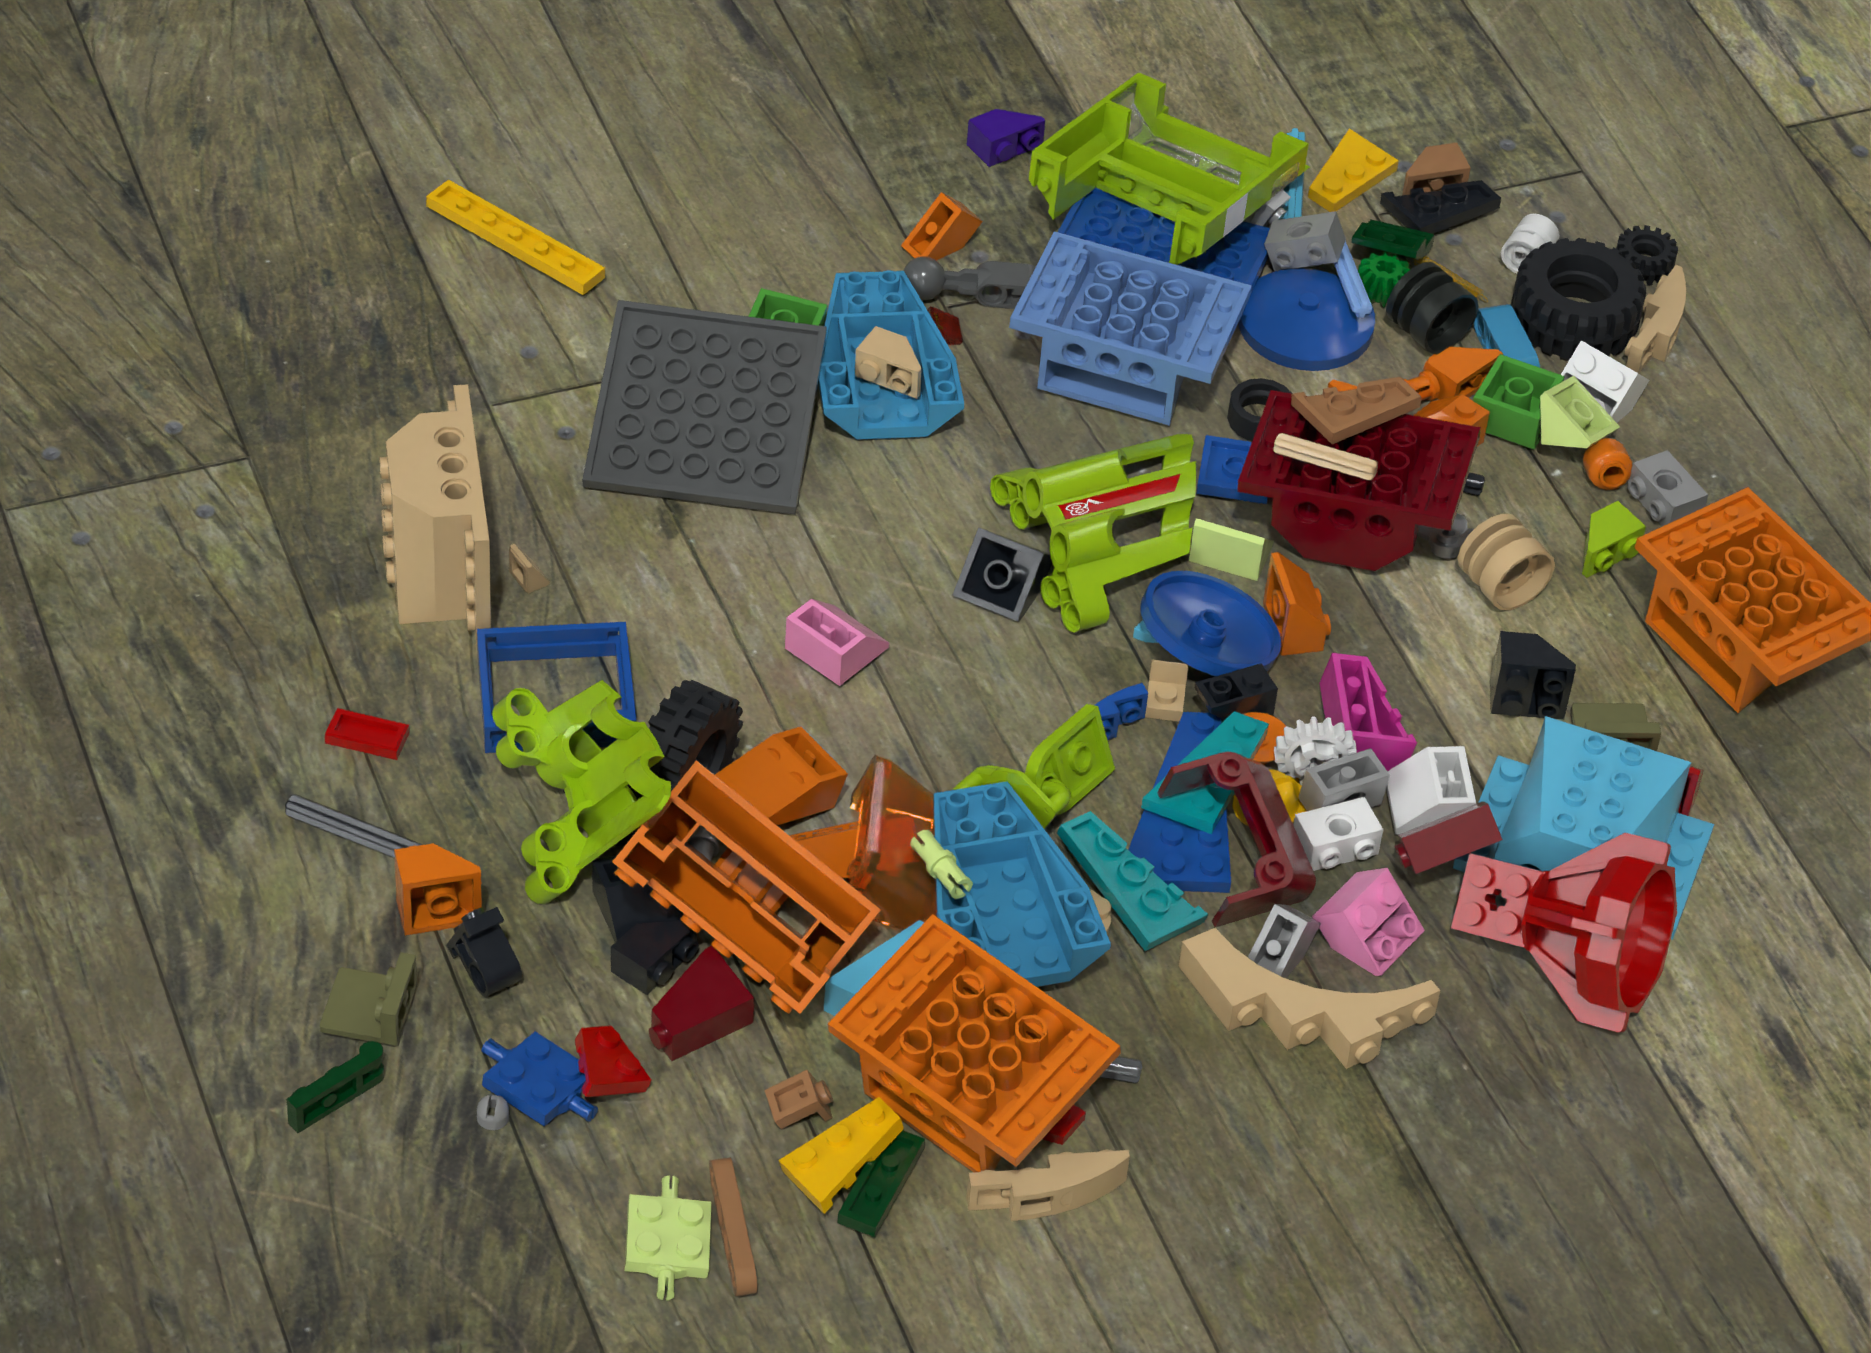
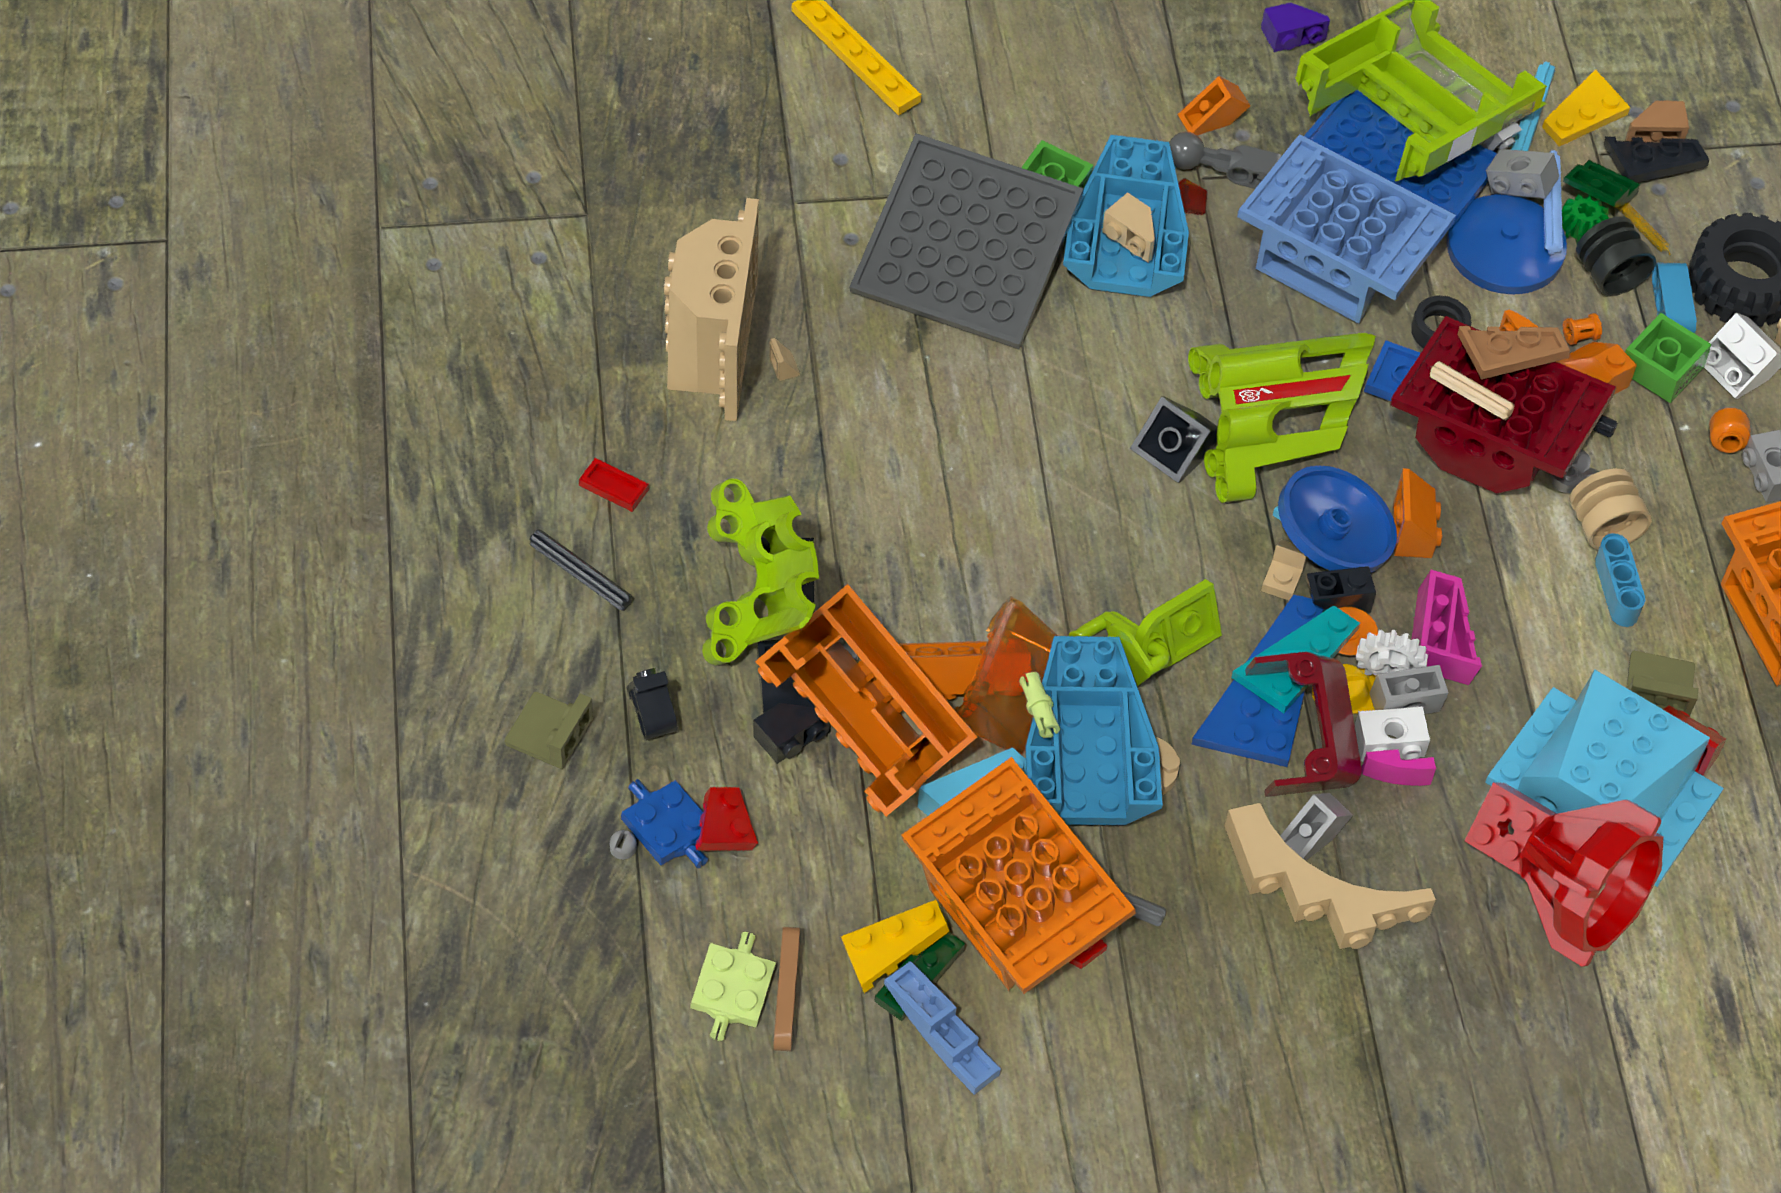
camera: 15 degrees right, 10 degrees up
dark green plate [286,1041,384,1133] -> none
orange slope [394,843,482,936] -> none
blue window [477,622,636,753] -> none
black tyre [628,680,743,800] -> none
dark red slope [649,945,754,1061] -> none
orange slope [715,726,848,825] -> none
medium nougat bracket [764,1070,833,1129] -> none
bright pink slope [785,599,889,686] -> none
tan slope [966,1149,1130,1221] -> none
teal wing [1057,811,1209,951] -> none
blue slope [1095,683,1148,740] -> none
yellowish green slope [1189,518,1274,581] -> none
bright pink slope [1312,868,1425,976] -> none
white slope [1386,746,1476,834] -> none
dark red brick [1395,801,1503,874] -> none
orange slope [1423,347,1503,400] -> none
black slope [1489,631,1576,720] -> none
white wheel [1501,214,1560,274] -> none
yellowish green slope [1540,376,1620,448] -> none
lime slope [1582,501,1646,578] -> none
none -> medium blue slope [884,961,1001,1095]
none -> dark pink slope [1362,749,1436,786]
none -> dark azure beam [1595,533,1645,627]

